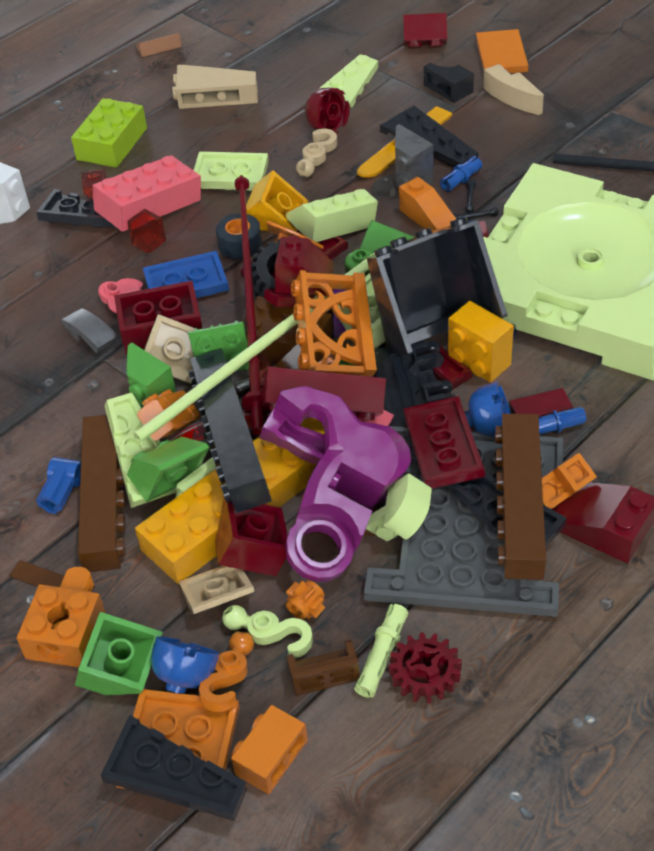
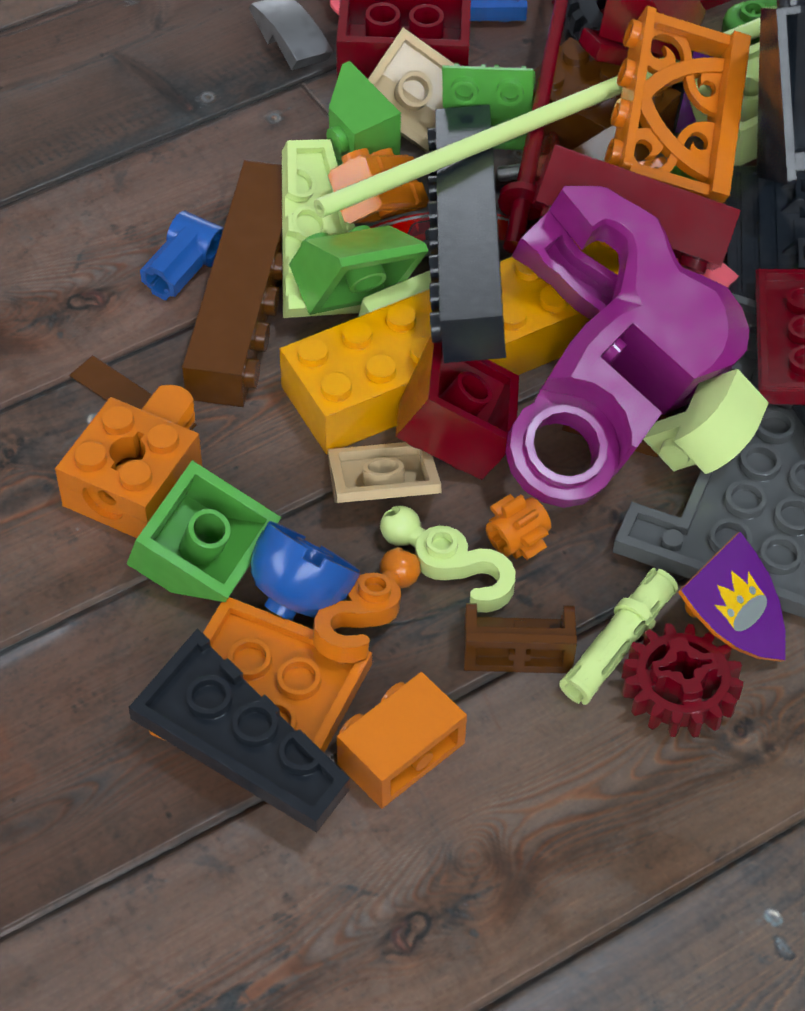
camera: 10 degrees right, 5 degrees up
none -> dark purple shield [678,531,785,662]

